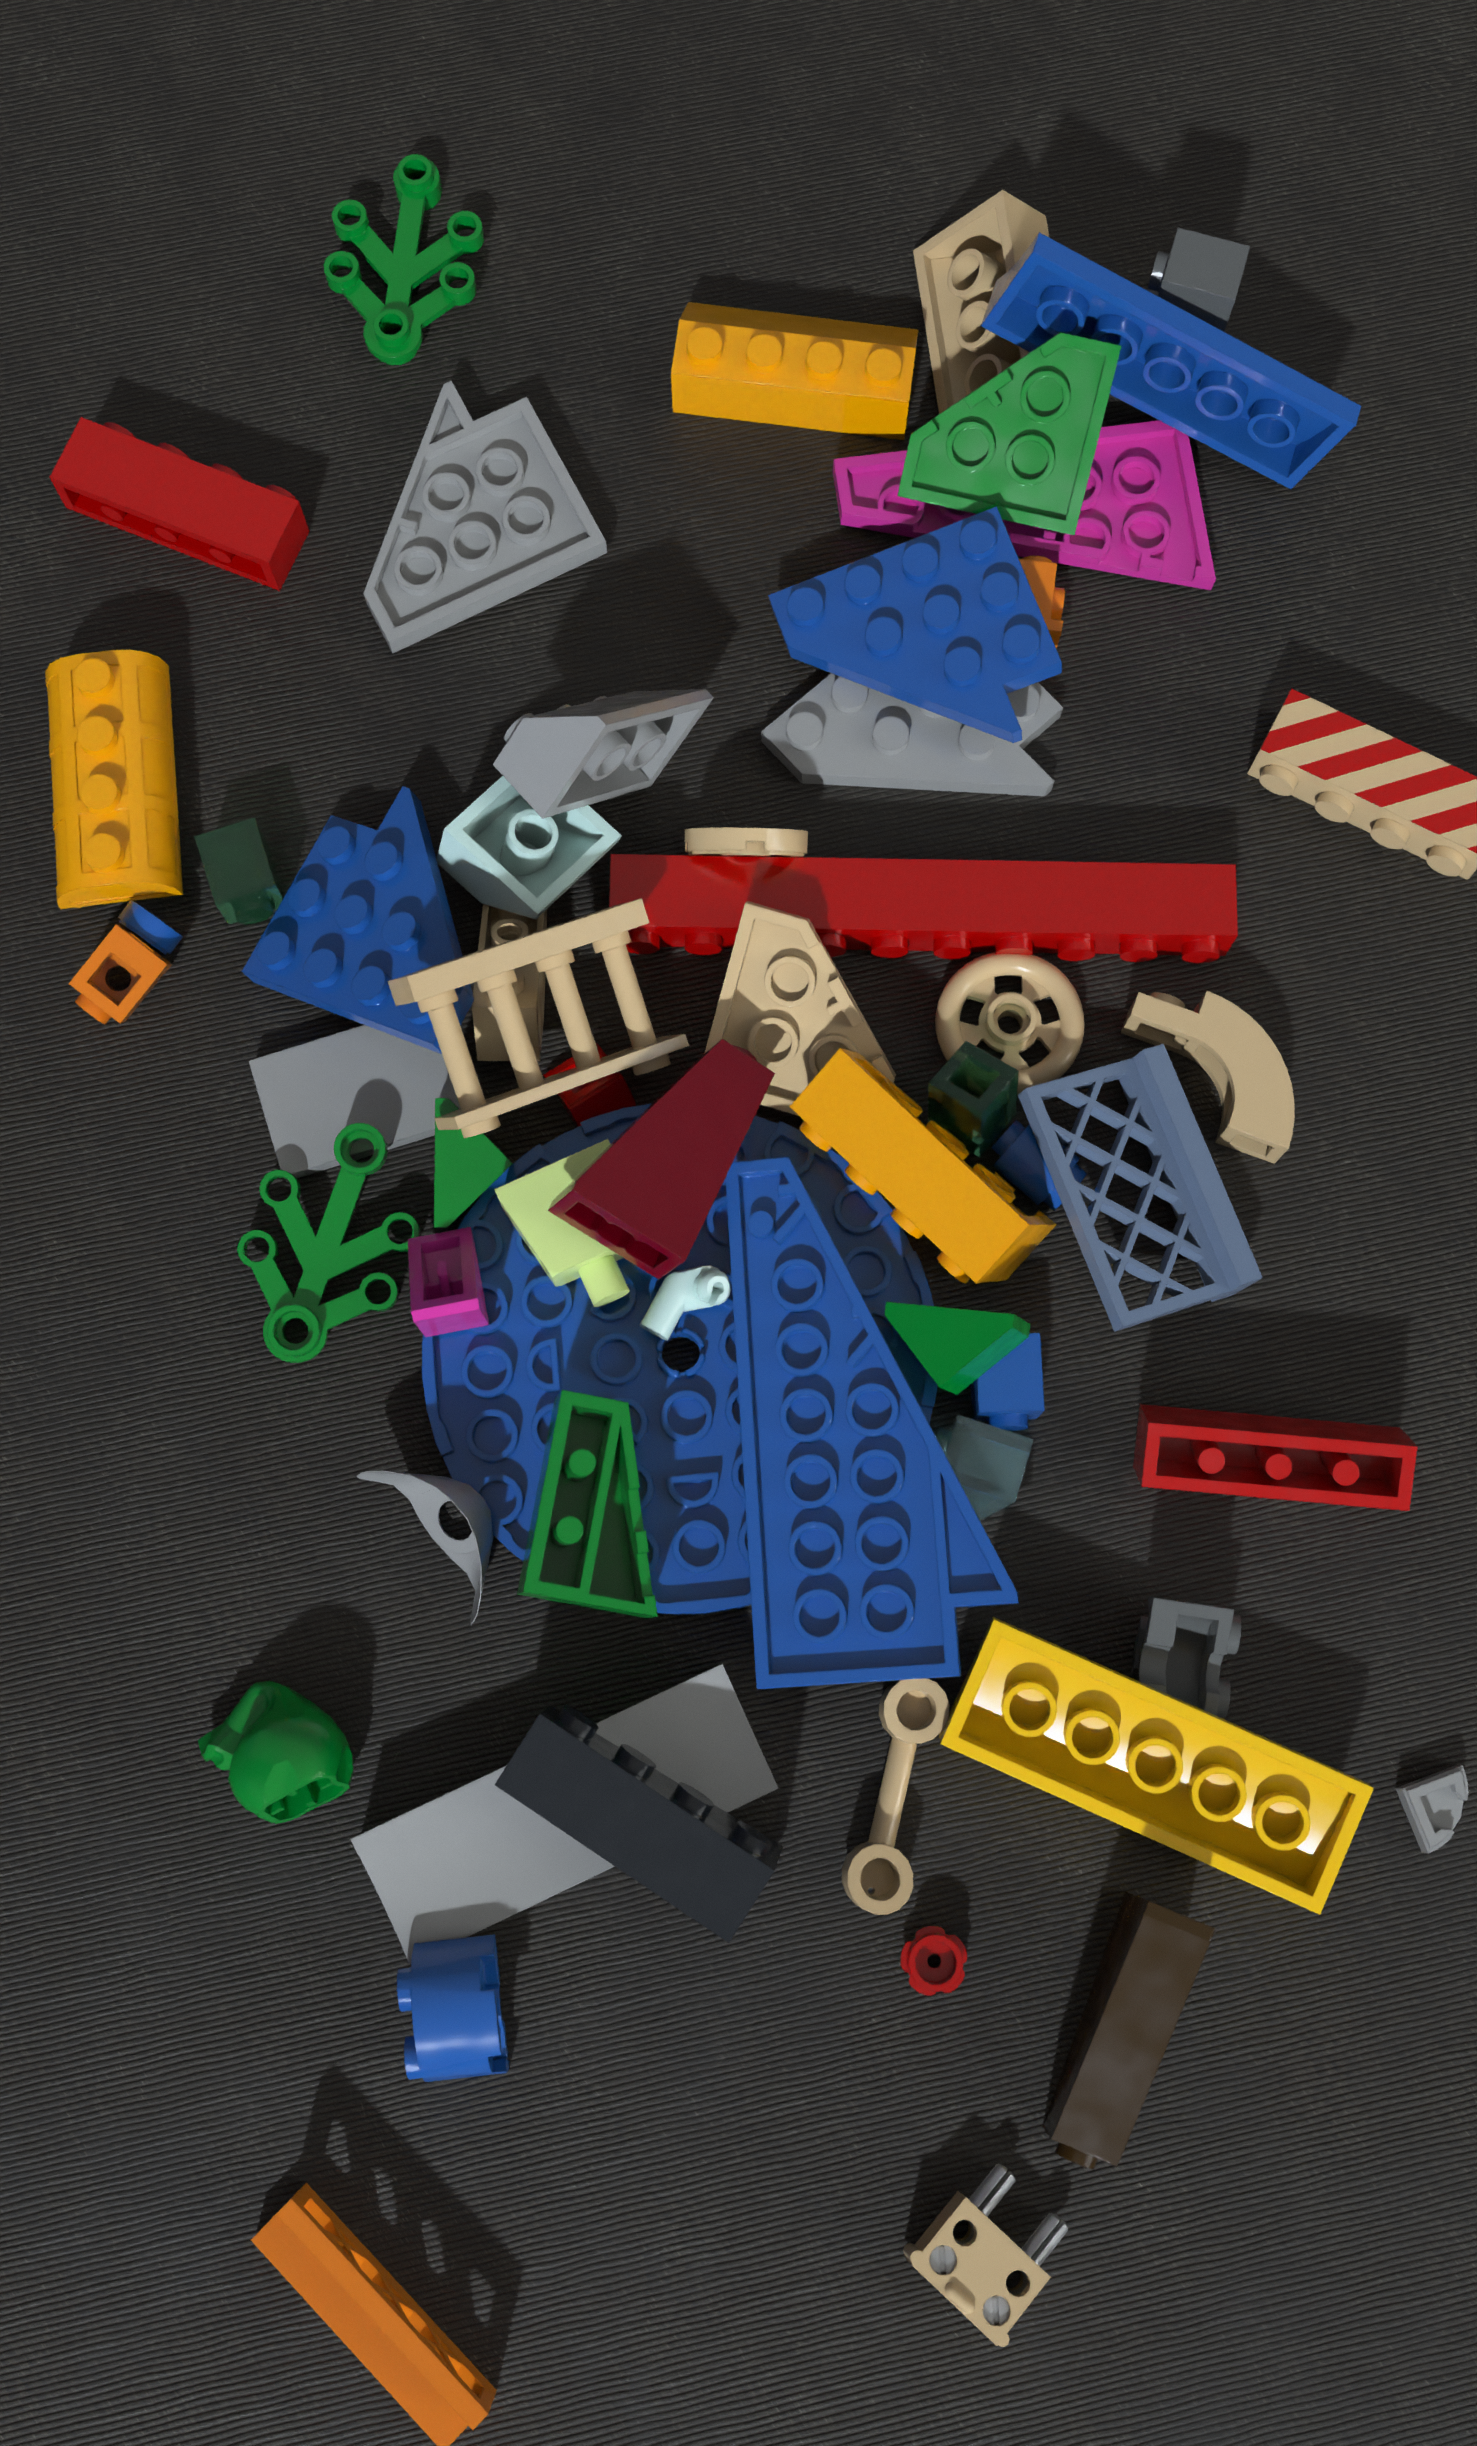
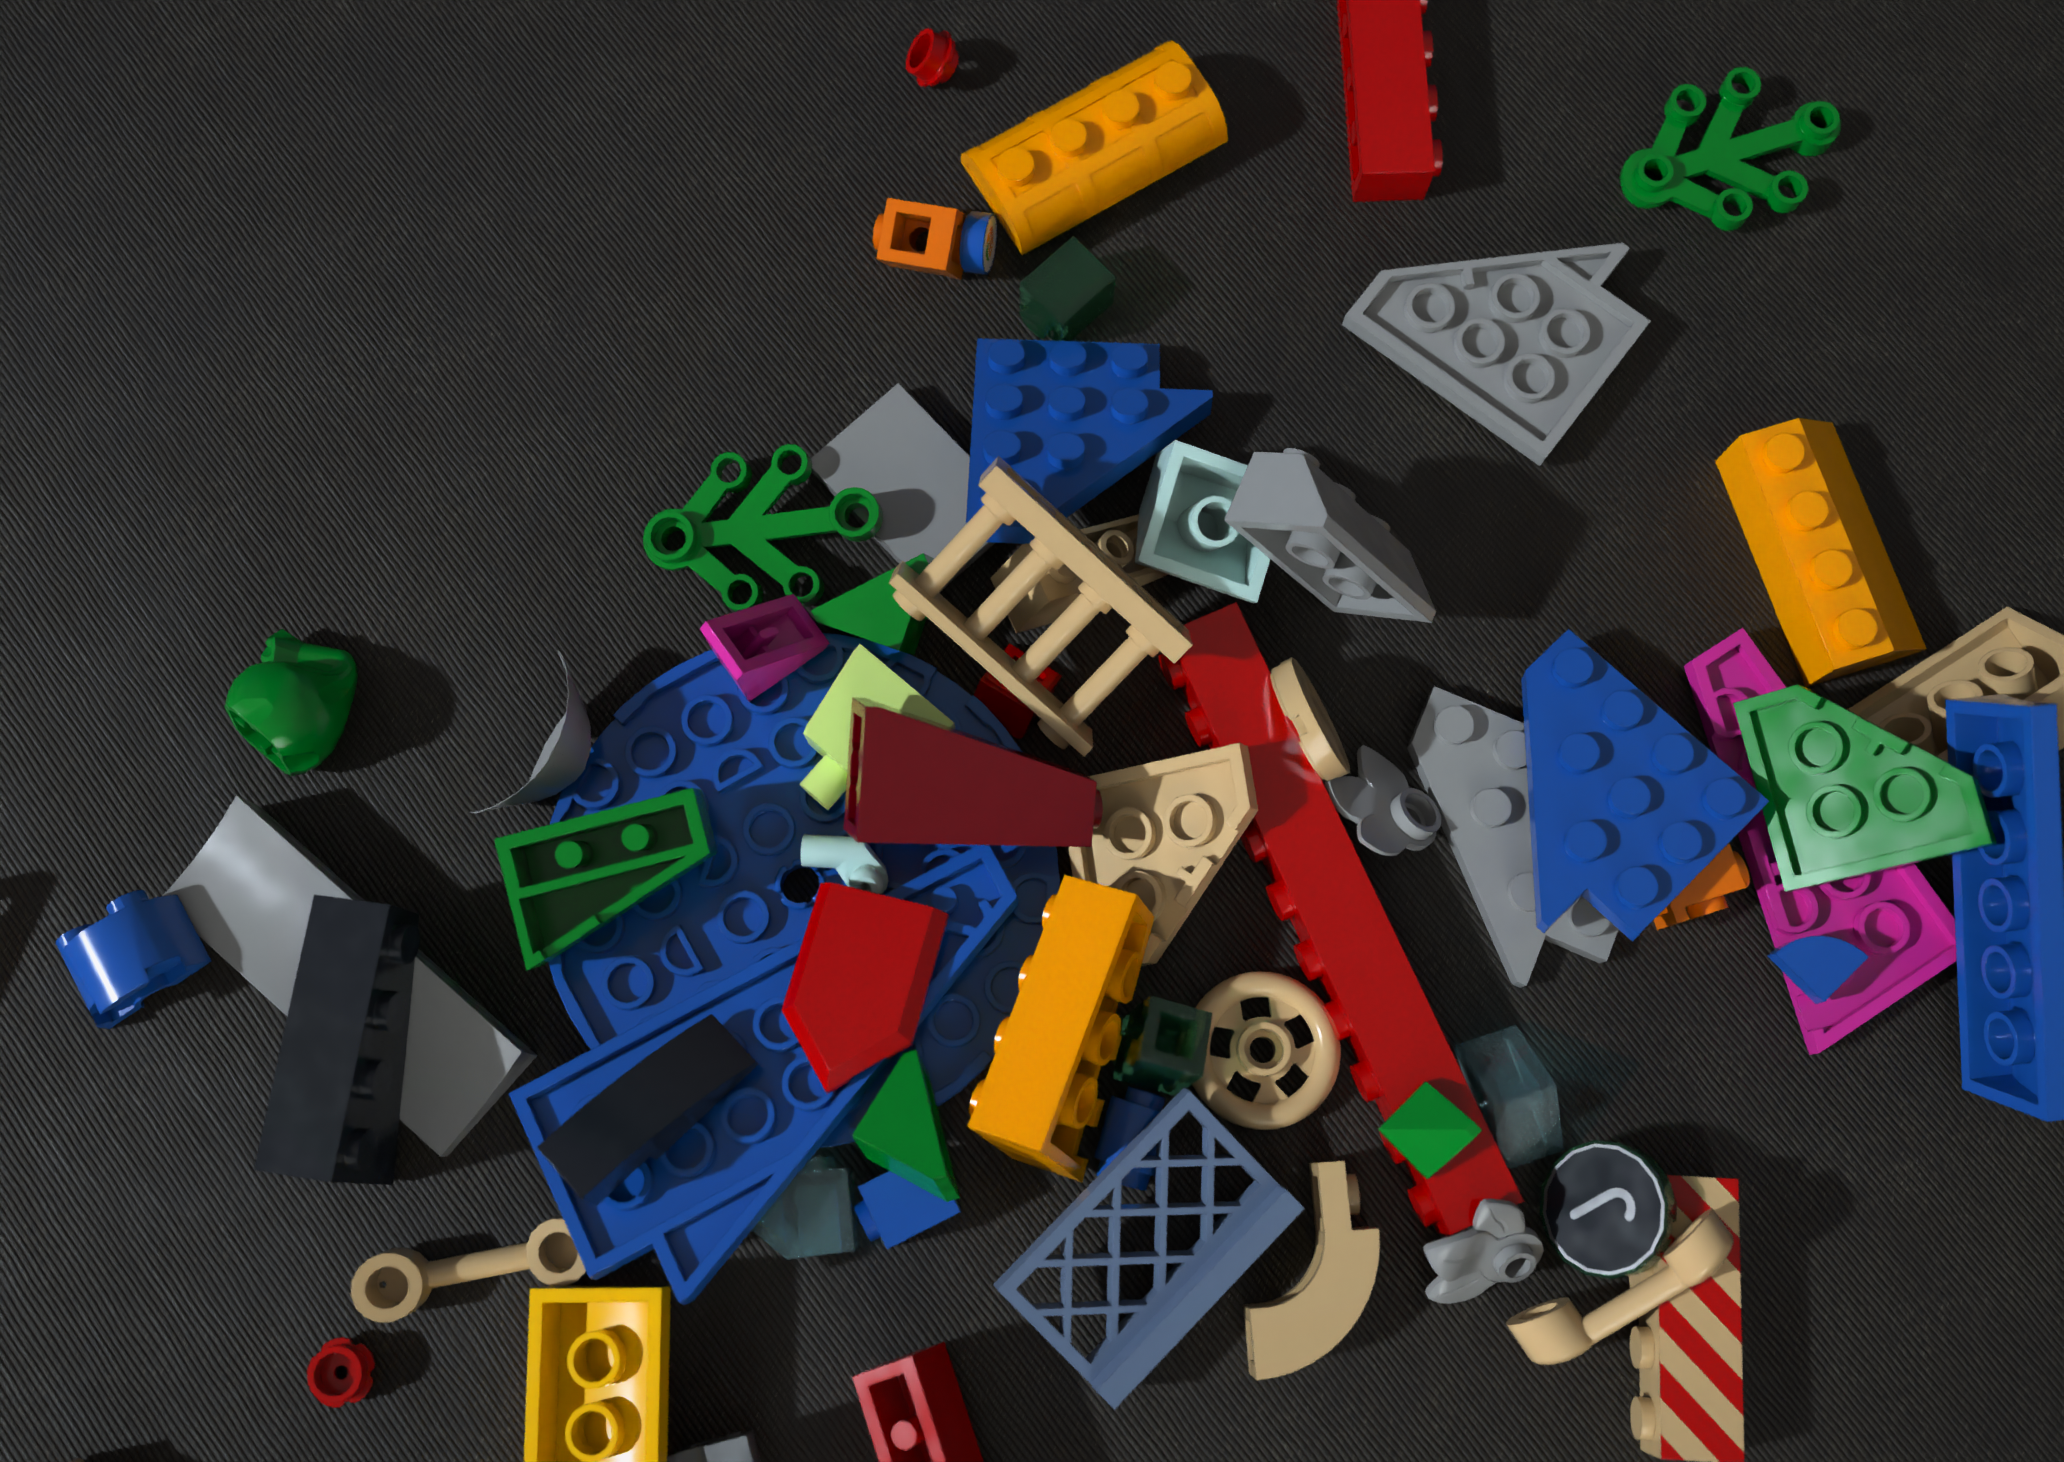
camera: 65 degrees right, 0 degrees up
none -> black slope [537,1014,758,1206]
none -> red tile [781,882,949,1094]
none -> light grey plate [1325,745,1441,856]
none -> green slope [1378,1081,1482,1179]
none -> light grey plate [1423,1199,1544,1304]
none -> clear light blue slope [1453,1025,1564,1169]
none -> tan piece [1506,1208,1733,1365]
none -> black tile [1540,1140,1677,1279]
none -> blue tile [1767,936,1868,1004]

